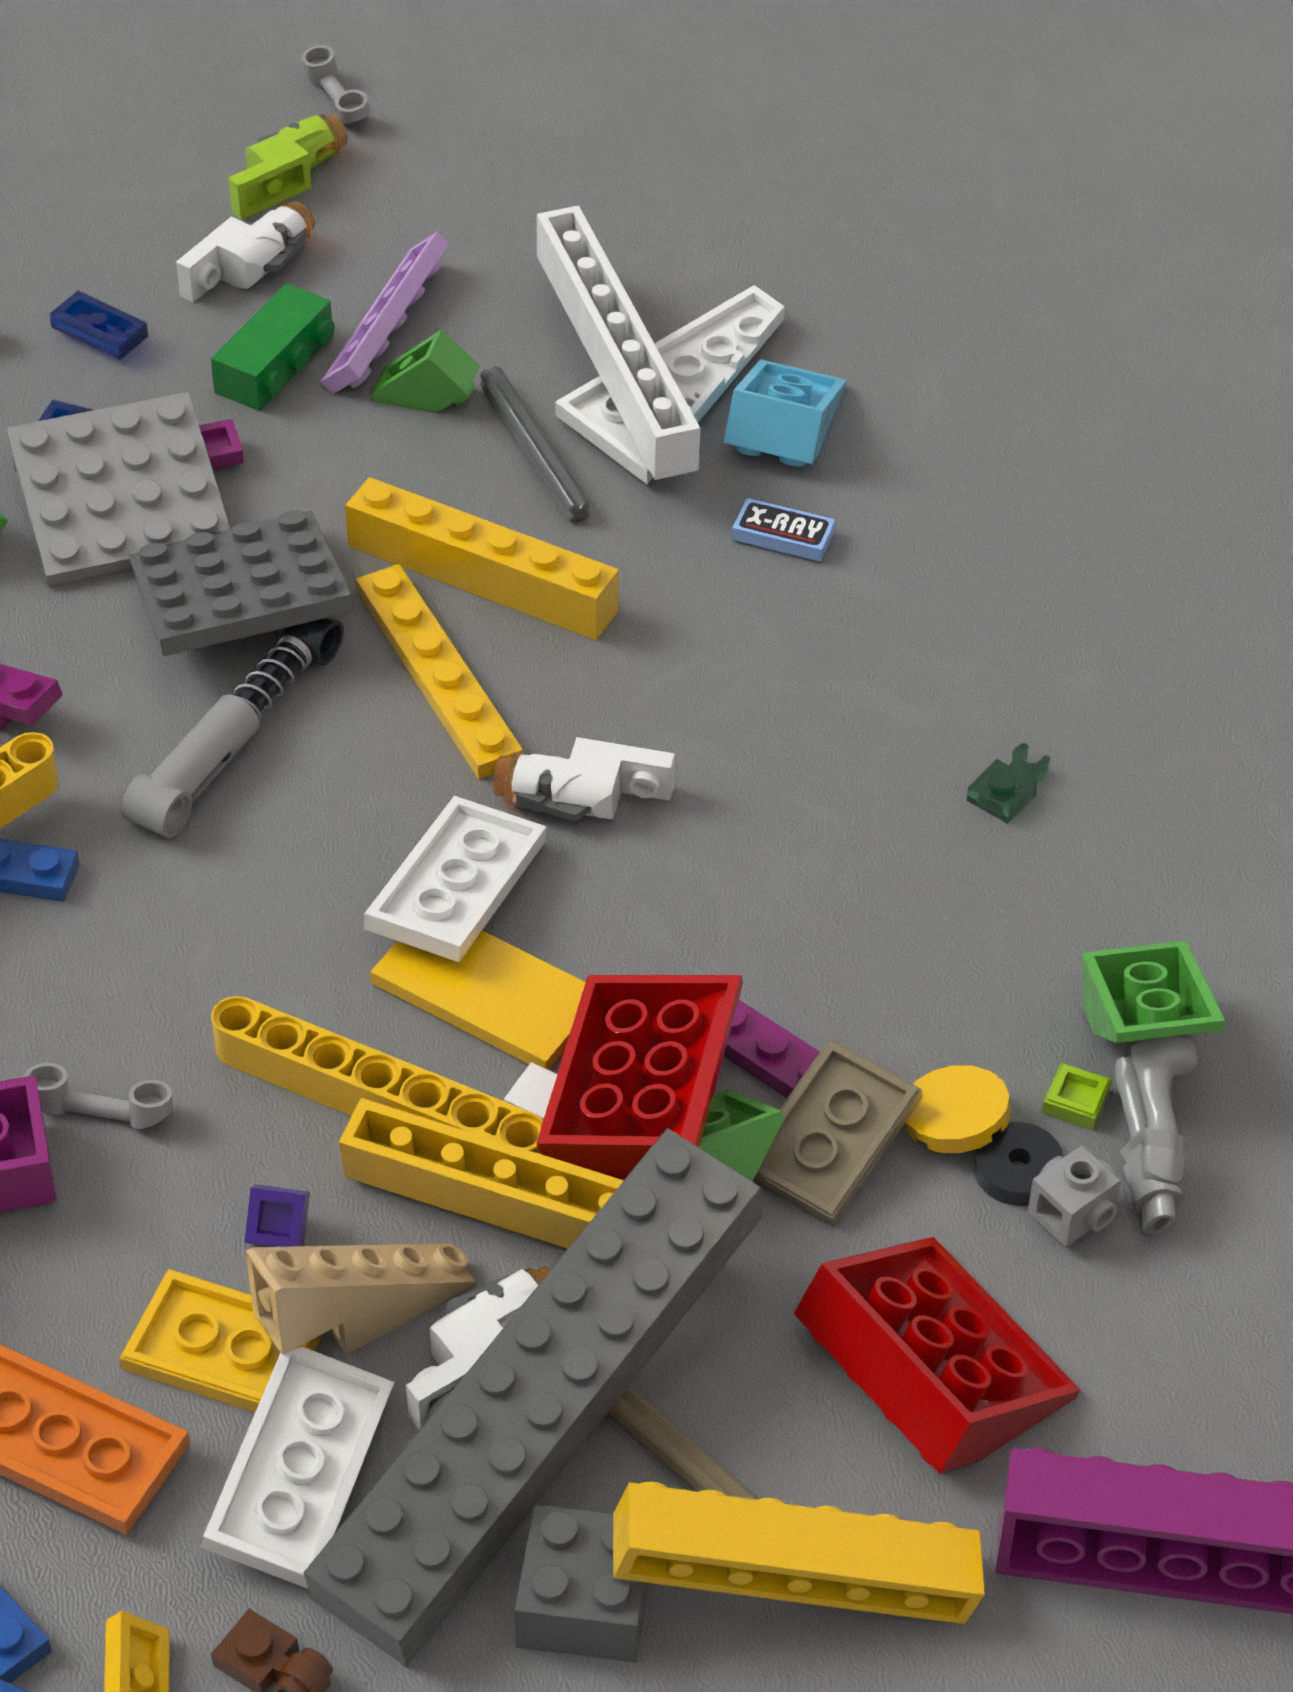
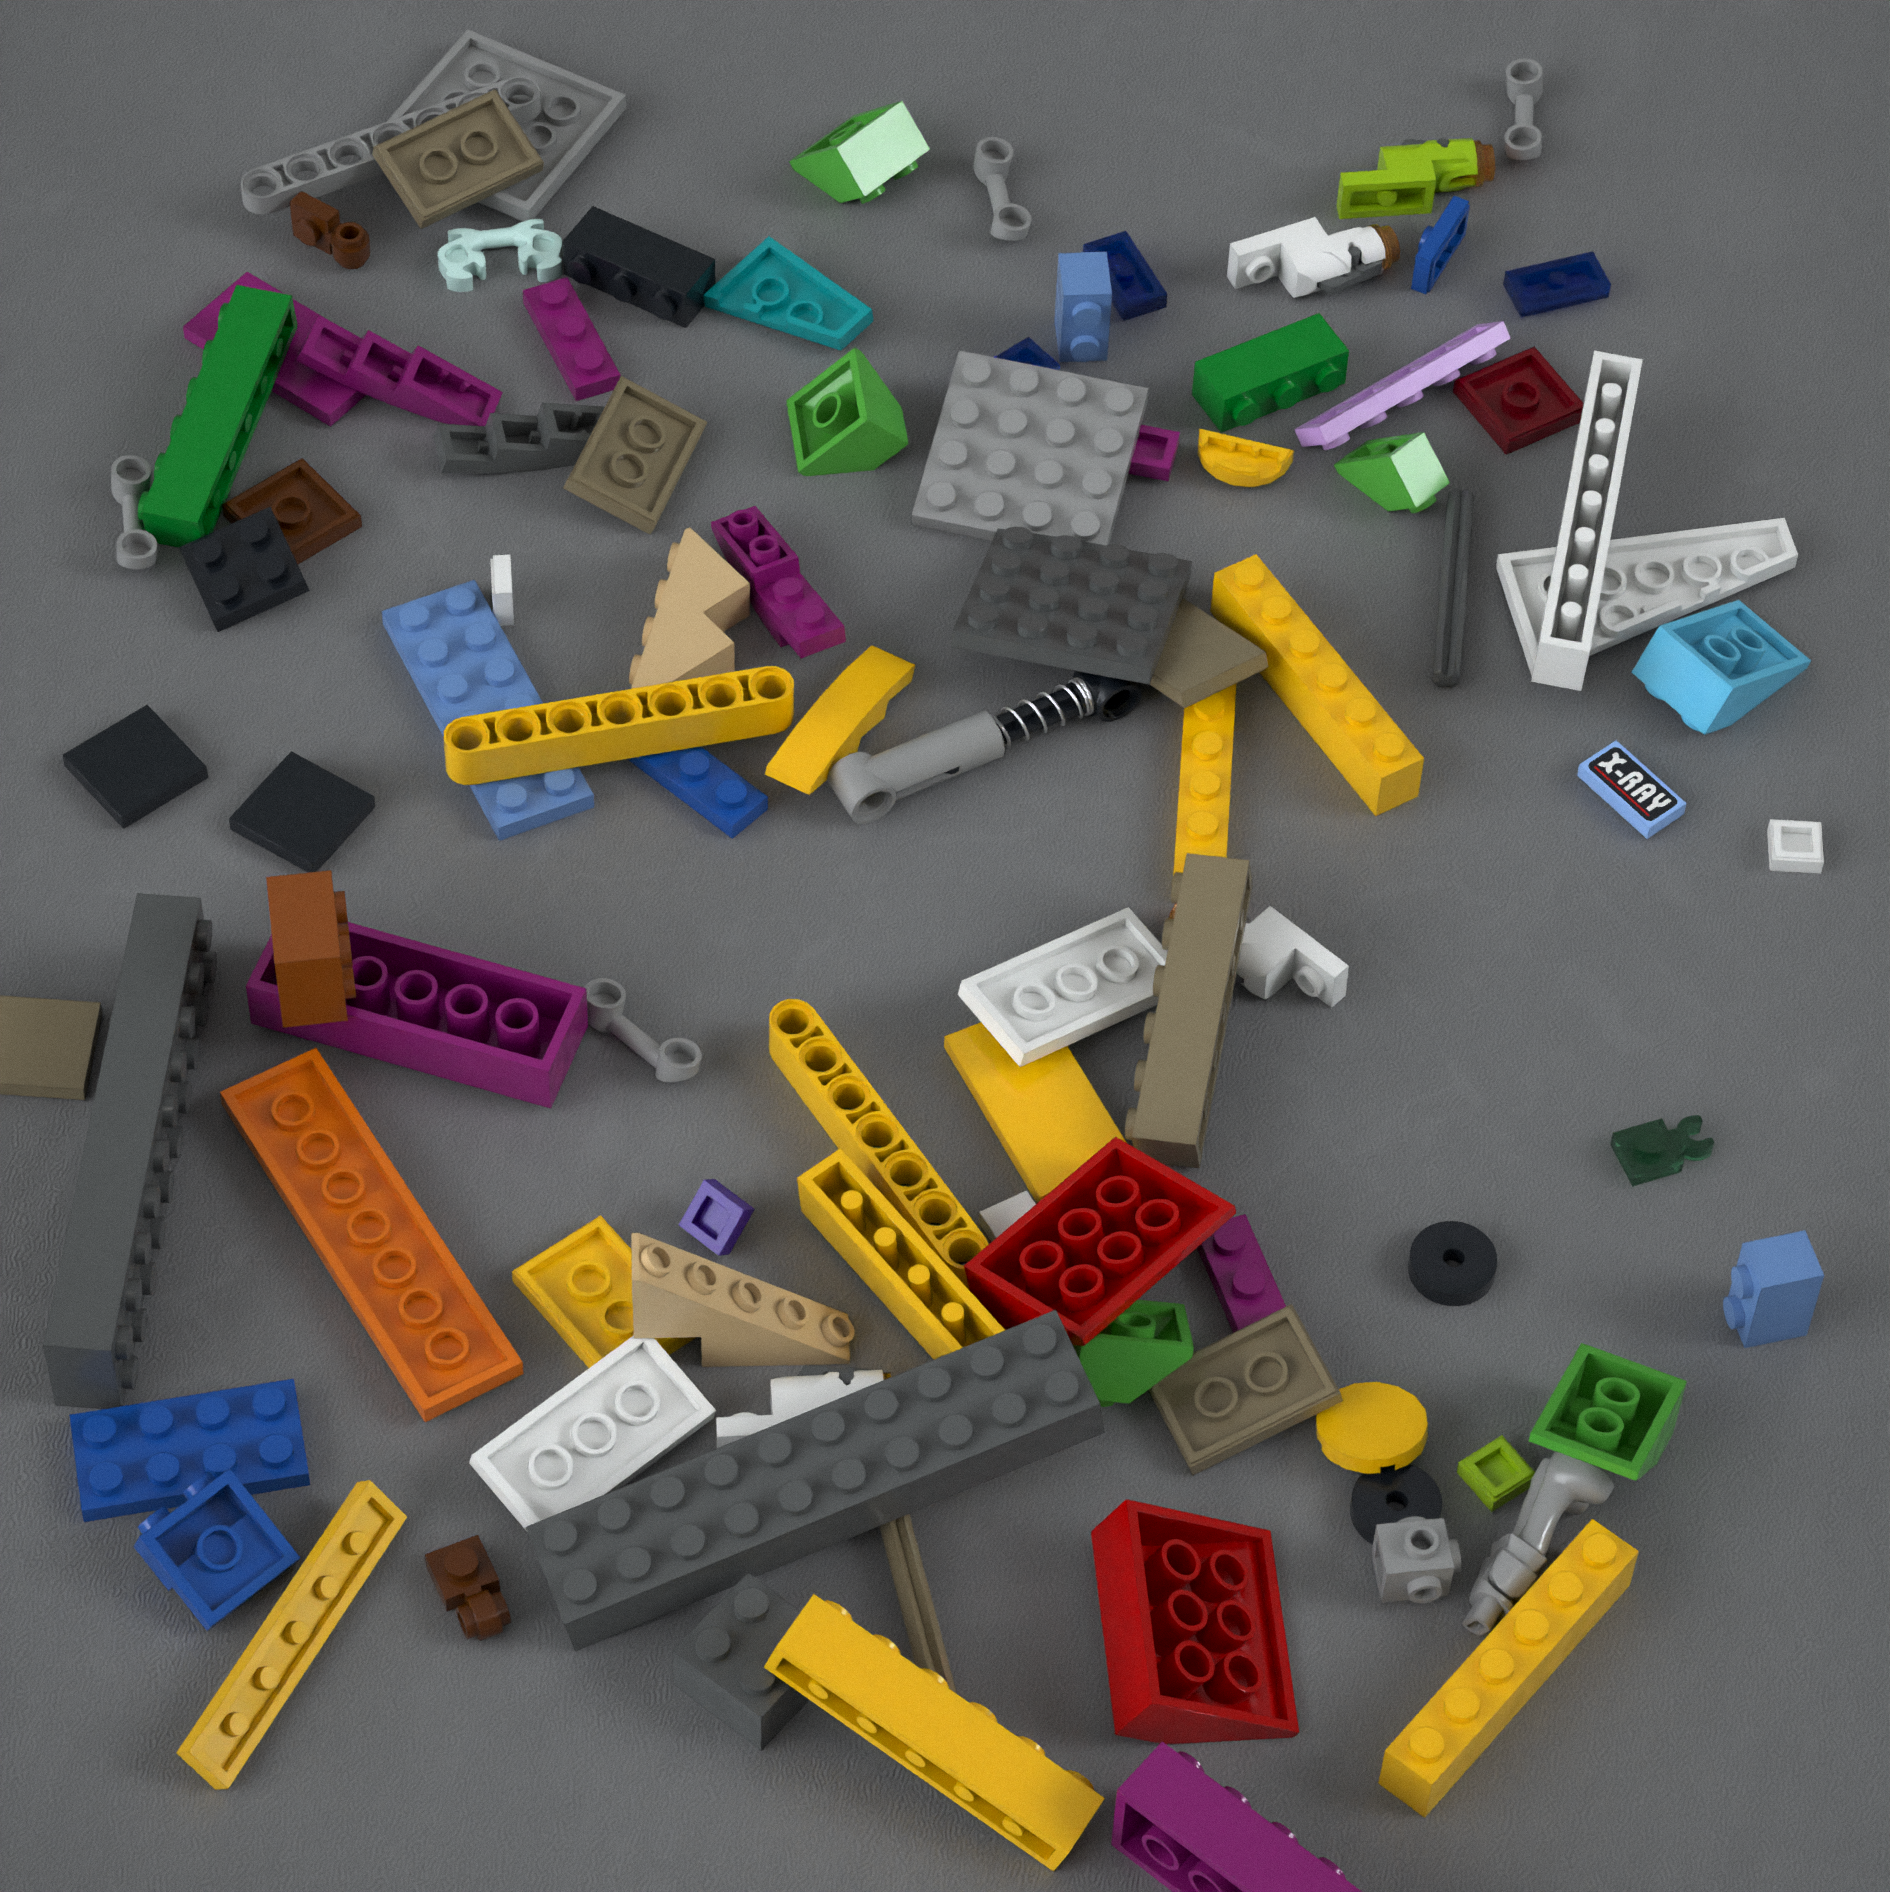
camera: 30 degrees right, 5 degrees up
none -> yellow slope [765,645,915,795]
none -> medium blue brick [1054,252,1112,362]
none -> dark tan brick [1125,853,1253,1168]
none -> dark tan tile [1150,598,1269,708]
none -> yellow plate [1197,428,1294,487]
none -> yellow brick [1378,1519,1639,1818]
none -> black piece [1408,1221,1497,1306]
none -> blue plate [1411,196,1470,294]
none -> dark red tile [1453,346,1584,455]
none -> clear blue plate [1503,251,1611,318]
none -> medium blue brick [1723,1230,1824,1348]
none -> white tile [1767,819,1824,874]

